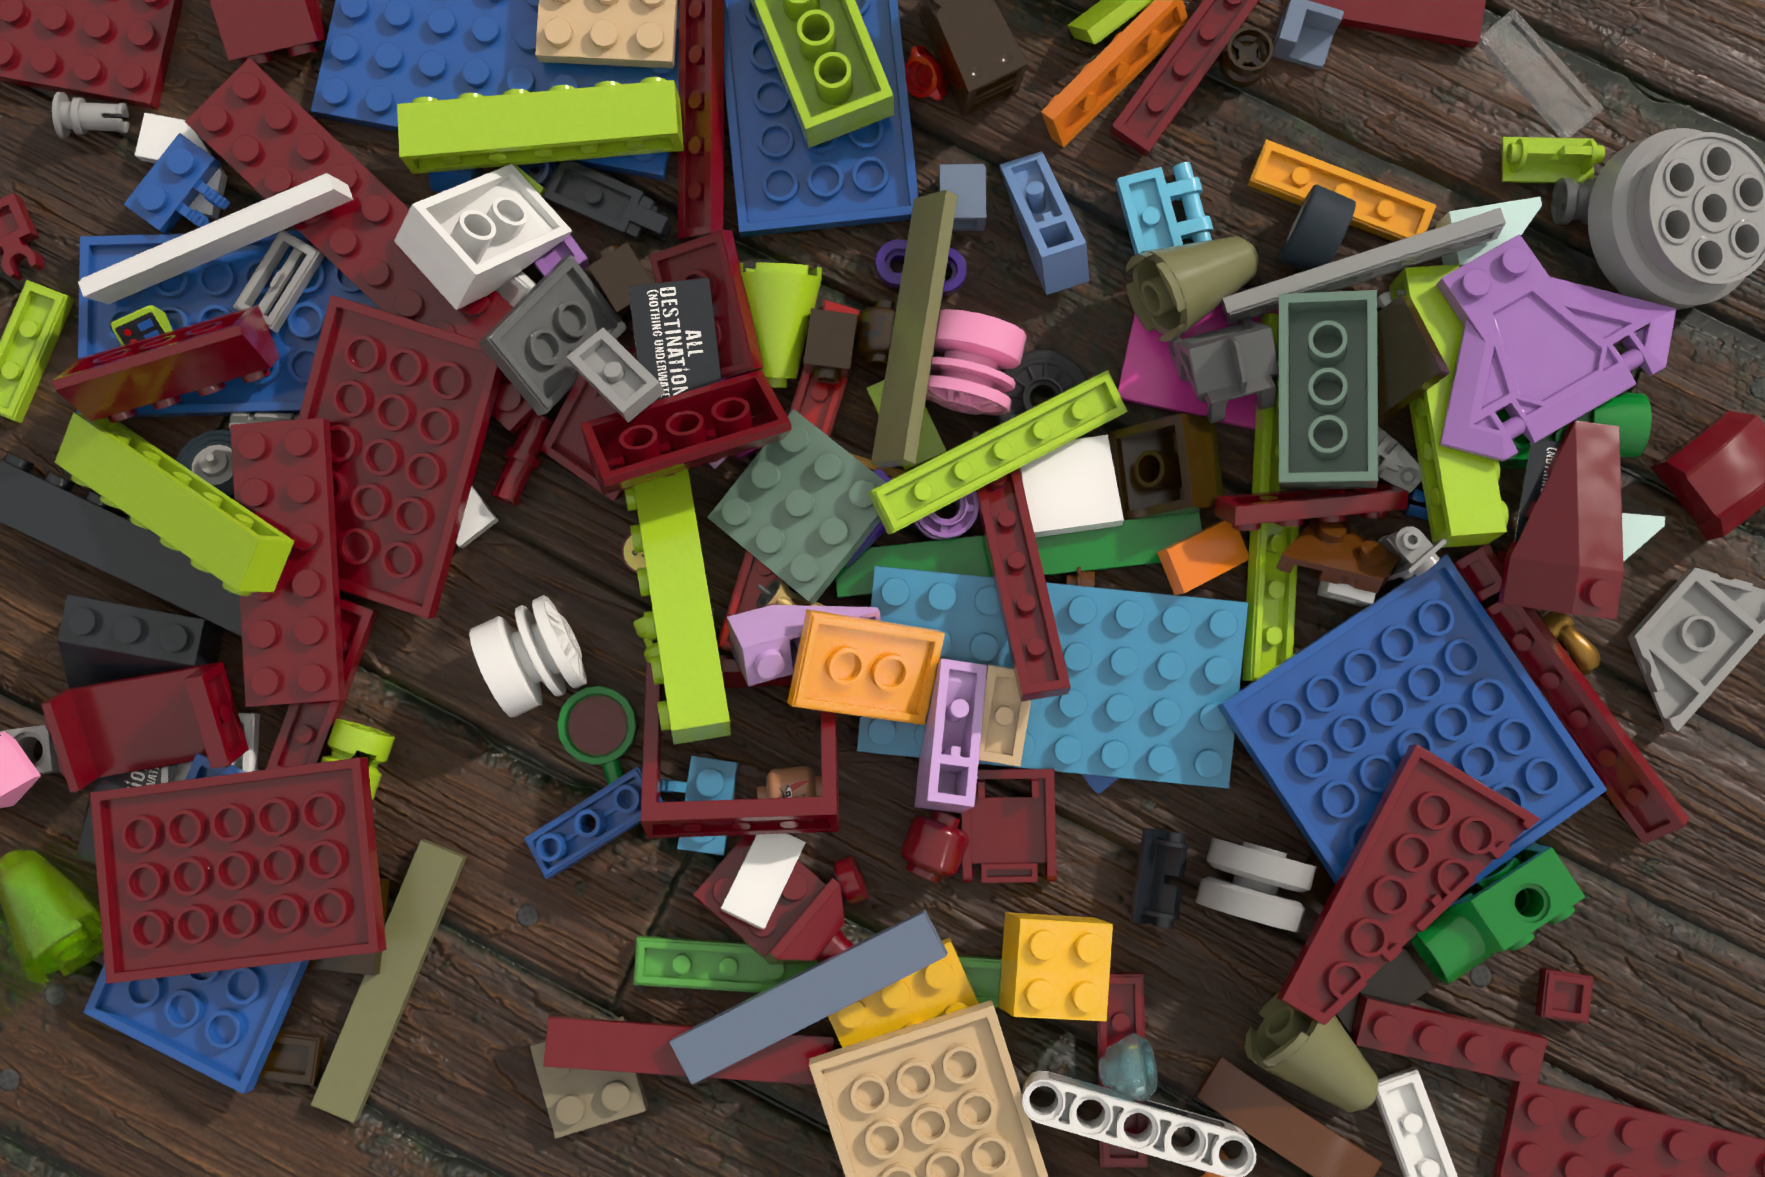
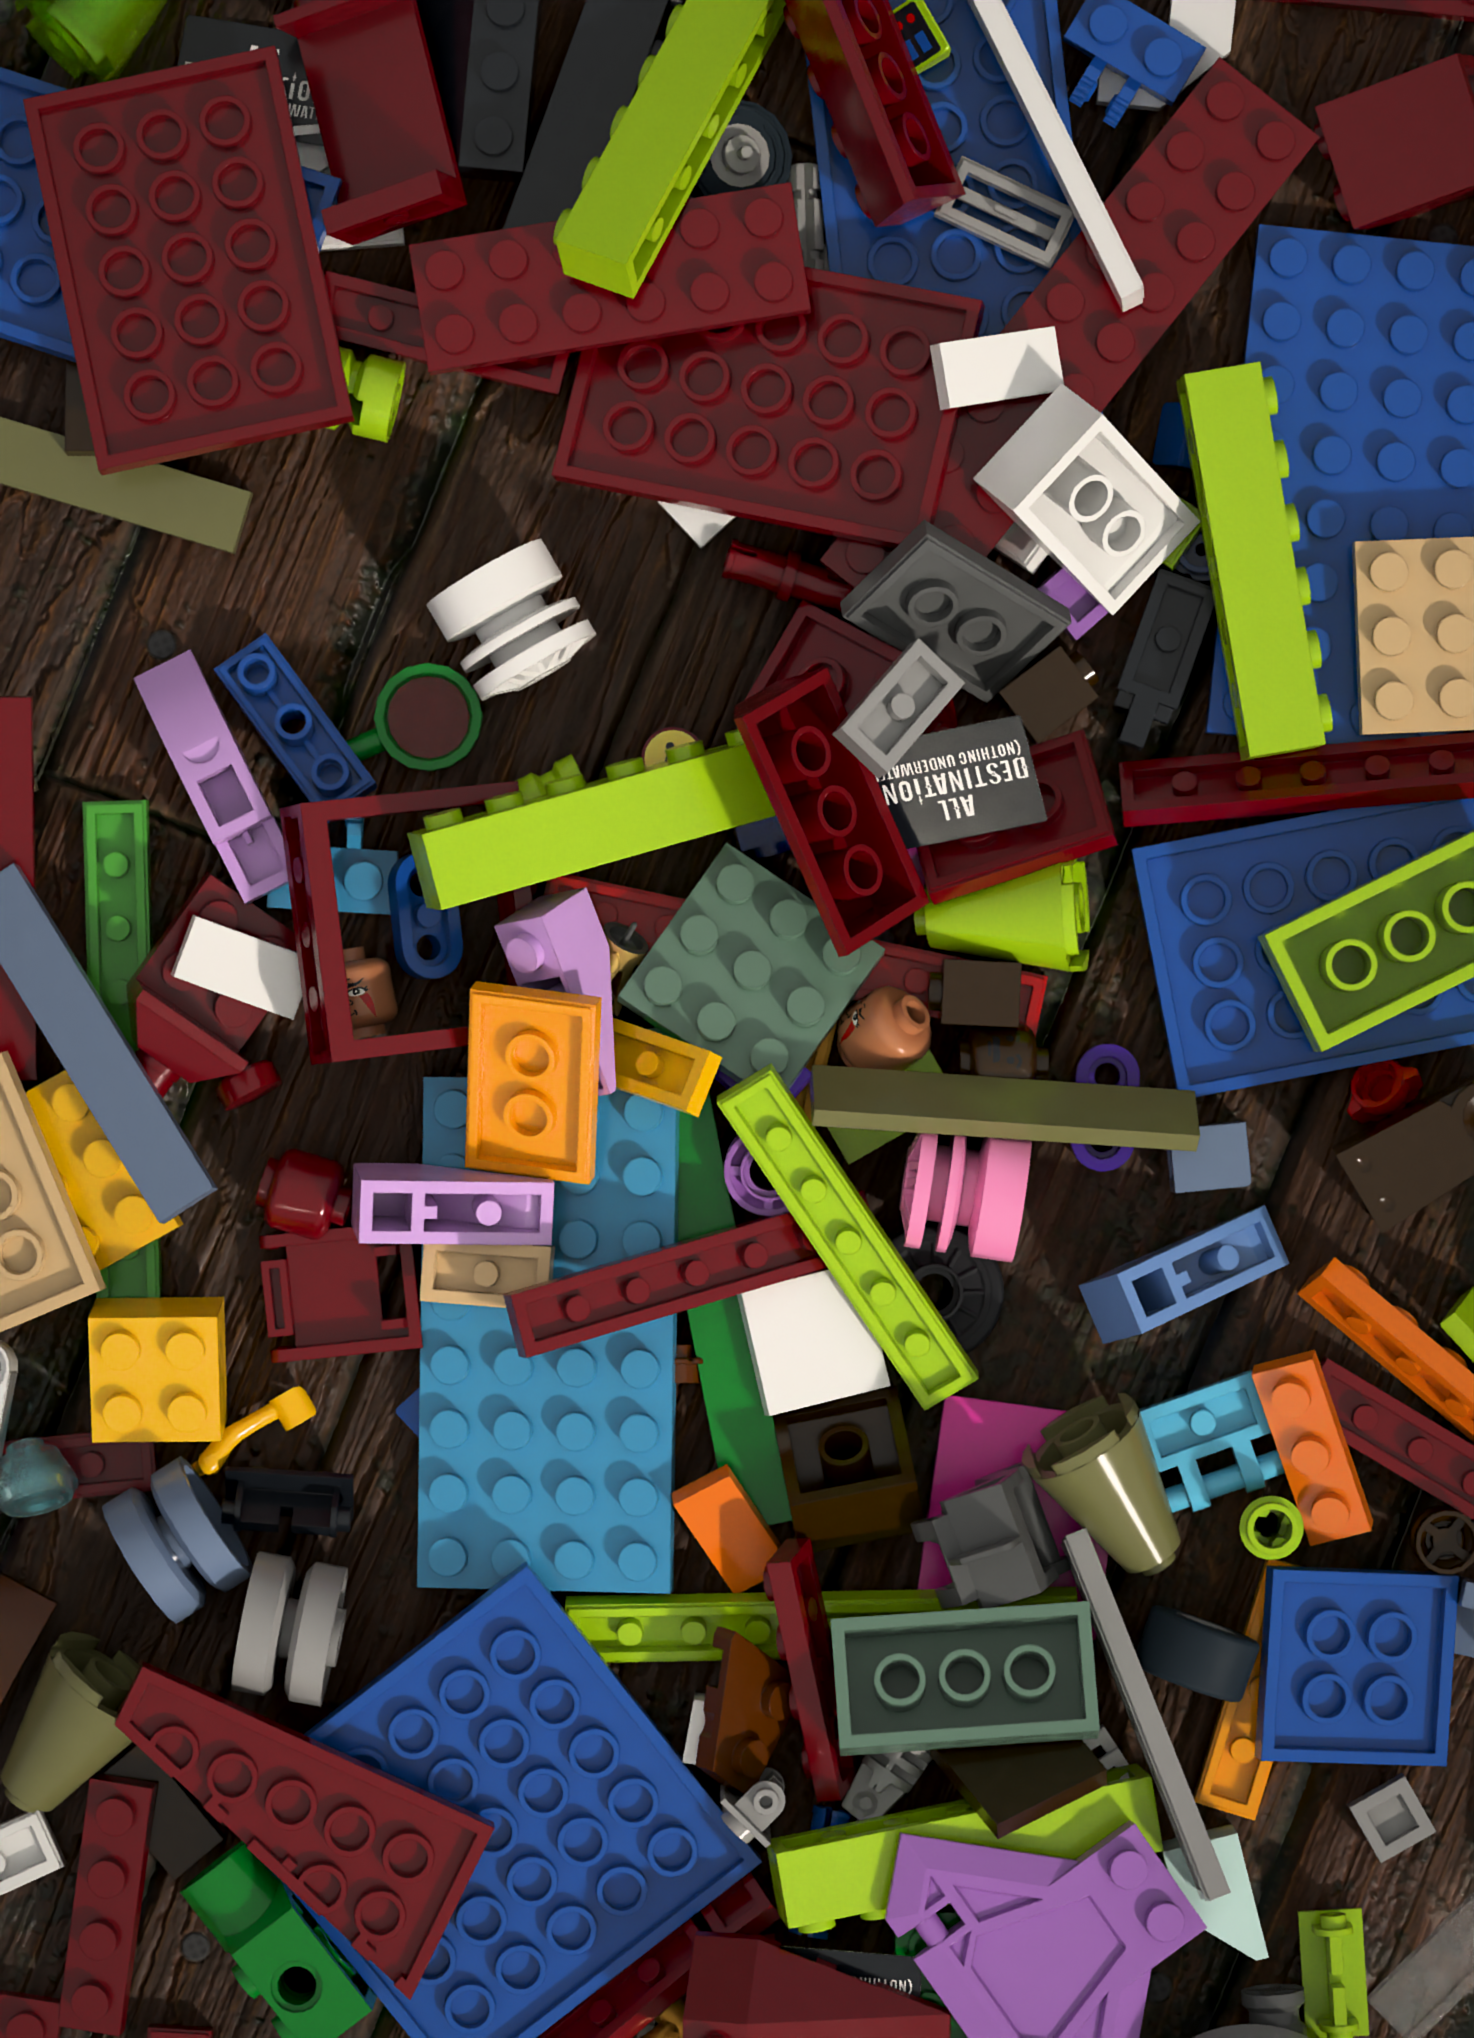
camera: 75 degrees right, 5 degrees up
none -> sand blue wheel [102,1456,253,1624]
none -> lavender slope [133,649,289,905]
none -> yellow piece [191,1386,316,1477]
none -> blue plate [387,853,463,980]
none -> yellow plate [613,1018,722,1117]
none -> clear blue plate [735,816,791,858]
none -> nougat head [837,986,932,1071]
none -> white tile [930,326,1064,410]
none -> lime cone [1239,1496,1304,1560]
none -> orange plate [1251,1350,1373,1546]
none -> blue plate [1254,1566,1459,1767]
none -> light grey plate [1347,1773,1436,1863]

